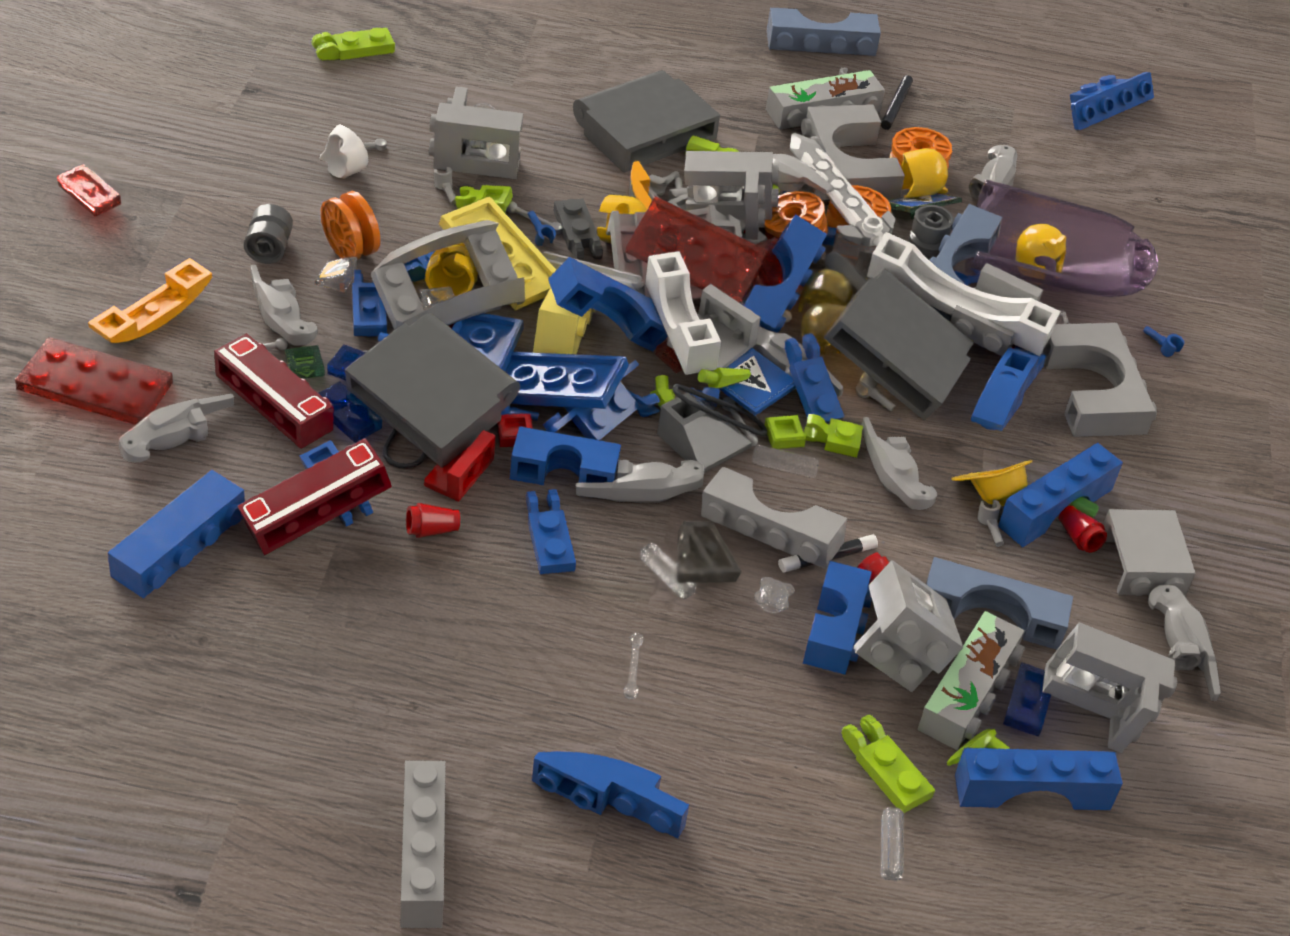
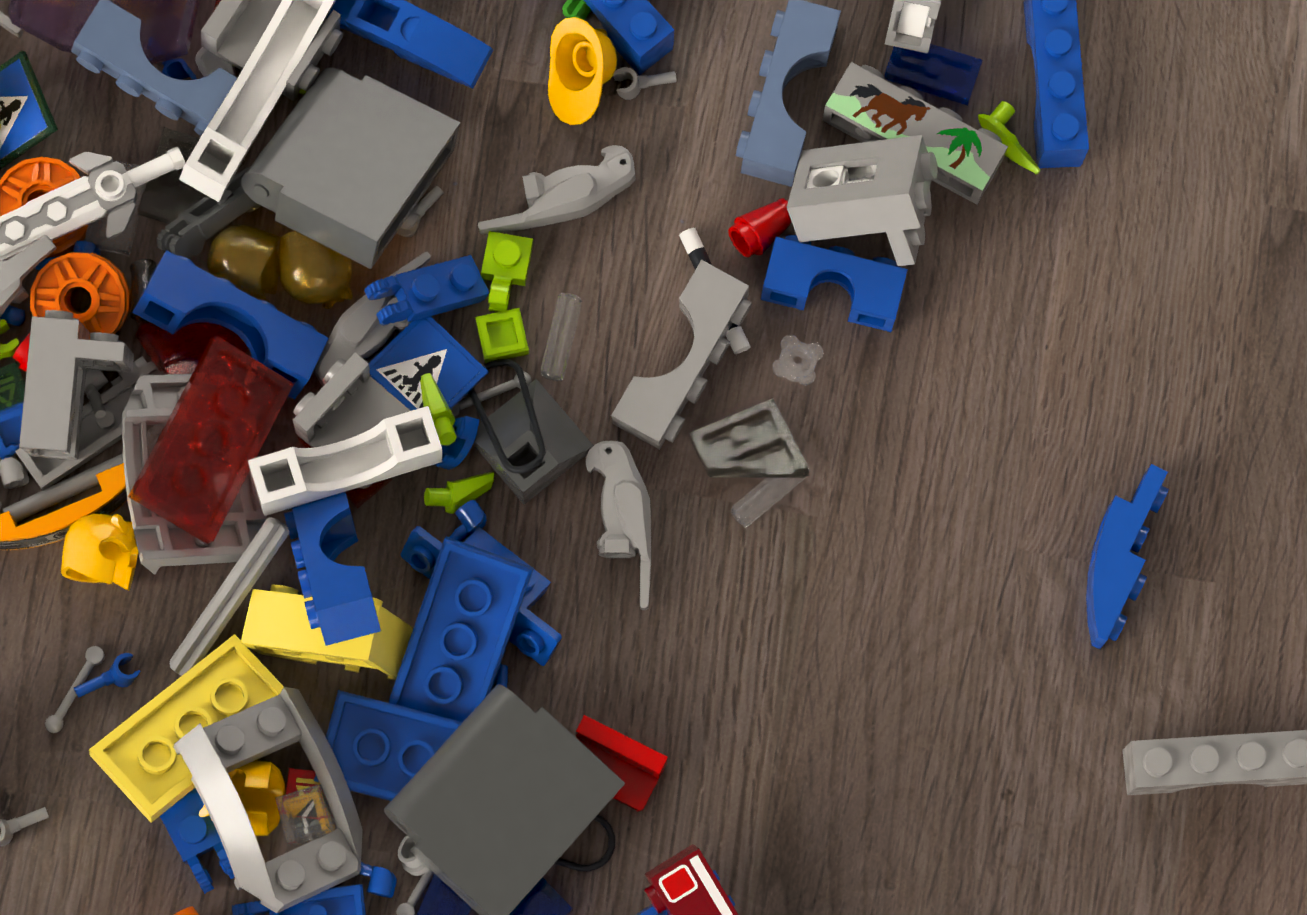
camera: 90 degrees left, 30 degrees up
red cone [406,503,460,538] -> none
lime plate [455,185,513,213] -> none
red tile [496,414,533,447] -> none
blue arch [510,426,621,485] -> none
blue hinge [526,489,576,574] -> none
dark grey hinge [553,198,603,261] -> none
clear hinge [623,632,644,700] -> none
lime hinge [841,715,935,814] -> none
clear axle [881,807,904,881] -> none
dark grey wheel [908,205,954,261] -> none

